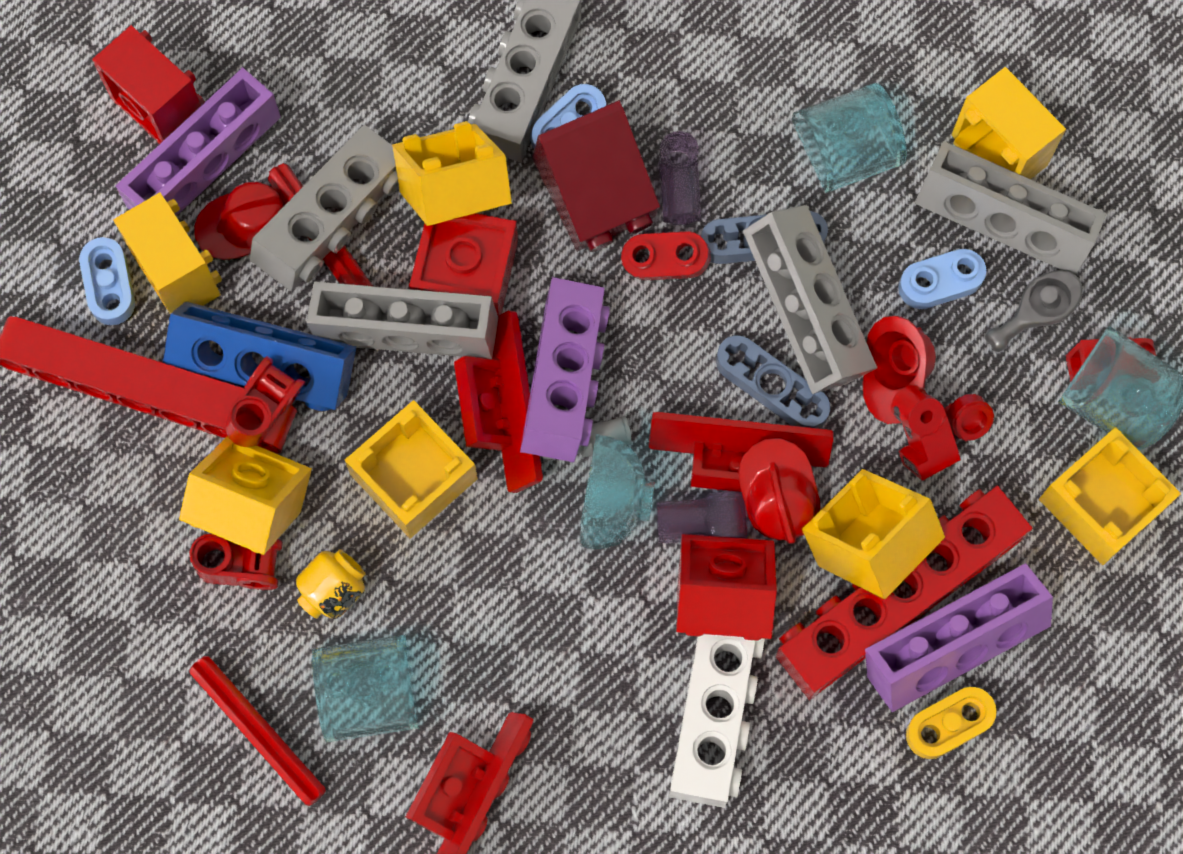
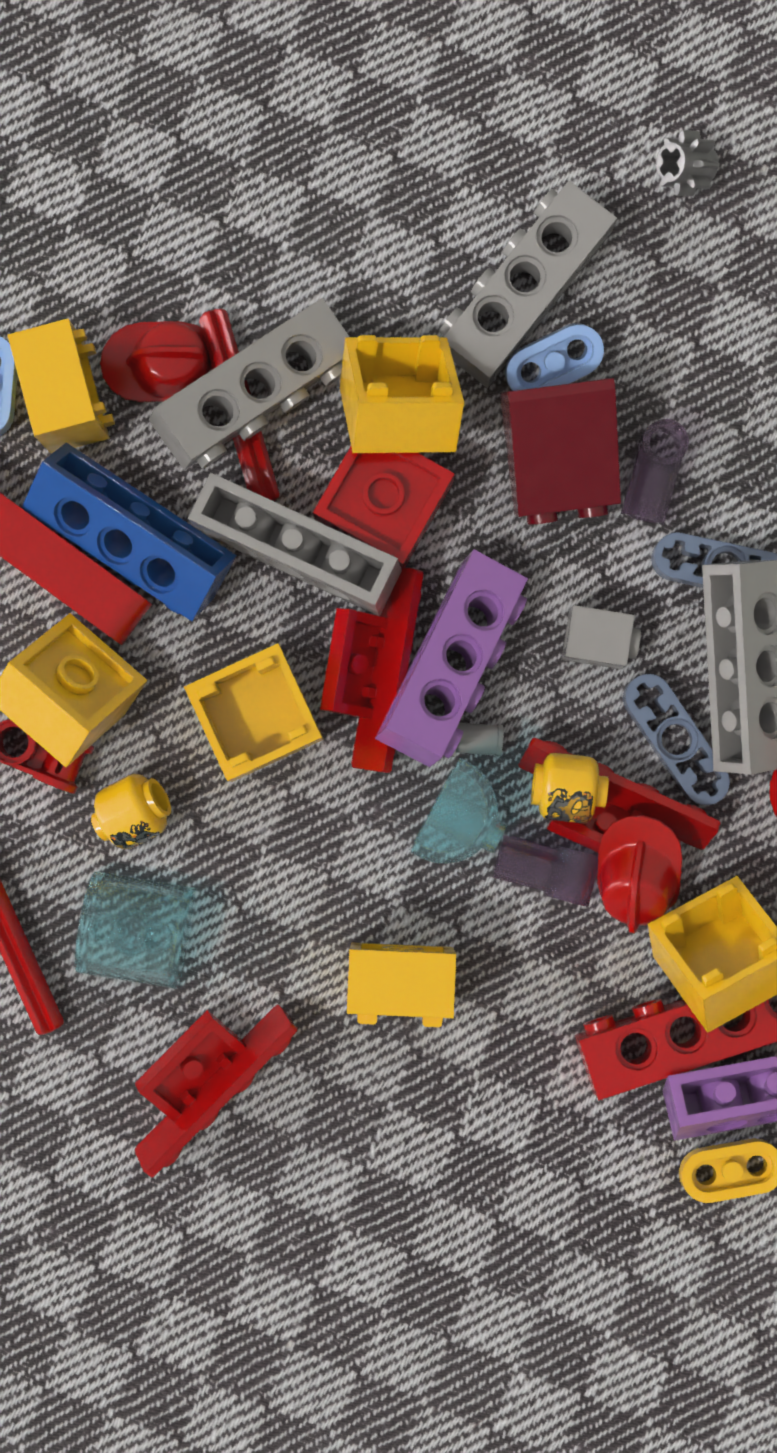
camera: 20 degrees right, 15 degrees up
red container [92,25,205,144] -> none
medium lavender brick [115,67,281,216] -> none
red piece [226,356,305,447] -> none
red plate [621,231,711,281] -> none
white brick [669,634,765,808] -> none
red container [676,534,777,641] -> none
none -> yellow container [347,942,456,1027]
none -> yellow head [531,753,609,823]
none -> light grey brick [561,605,641,669]

